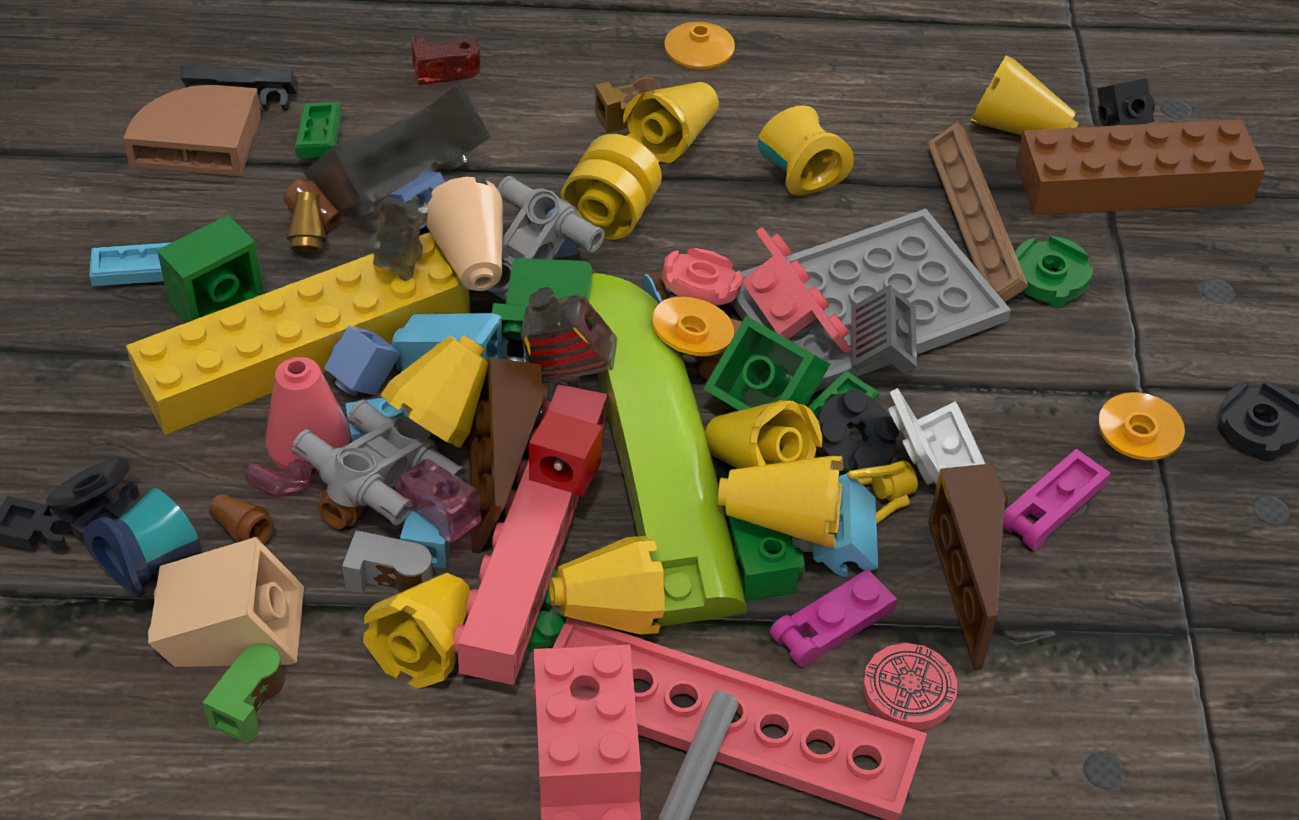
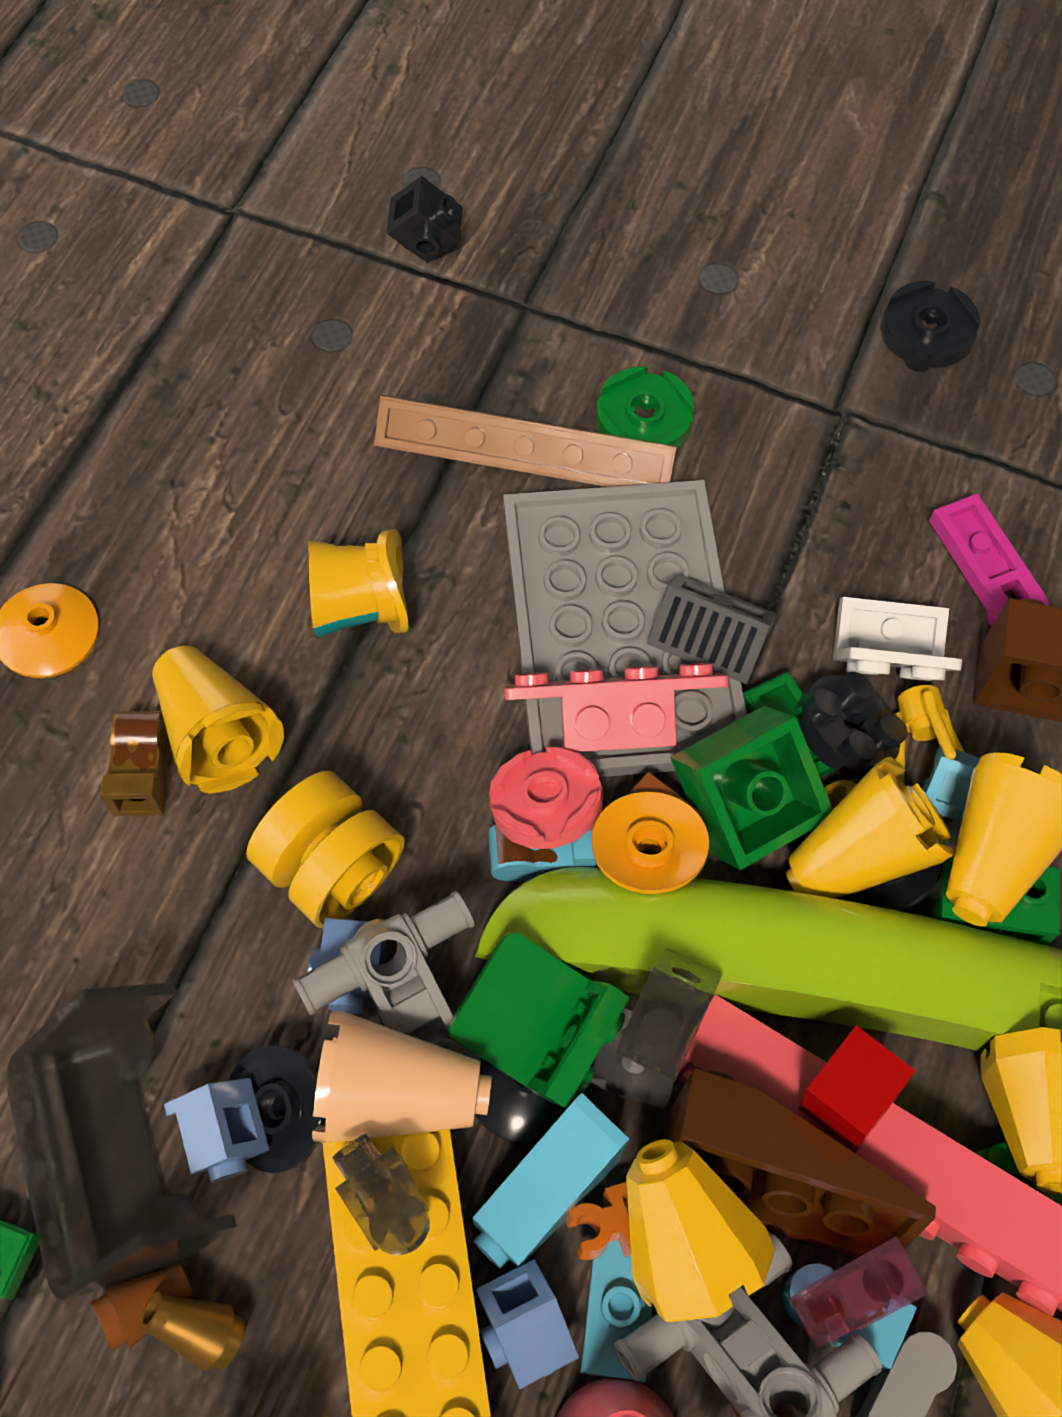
camera: 70 degrees left, 15 degrees up
yellow cone [971,55,1079,136] -> none
dark orange brick [1016,119,1265,216] -> none
light orange dish [1098,392,1185,460] -> none

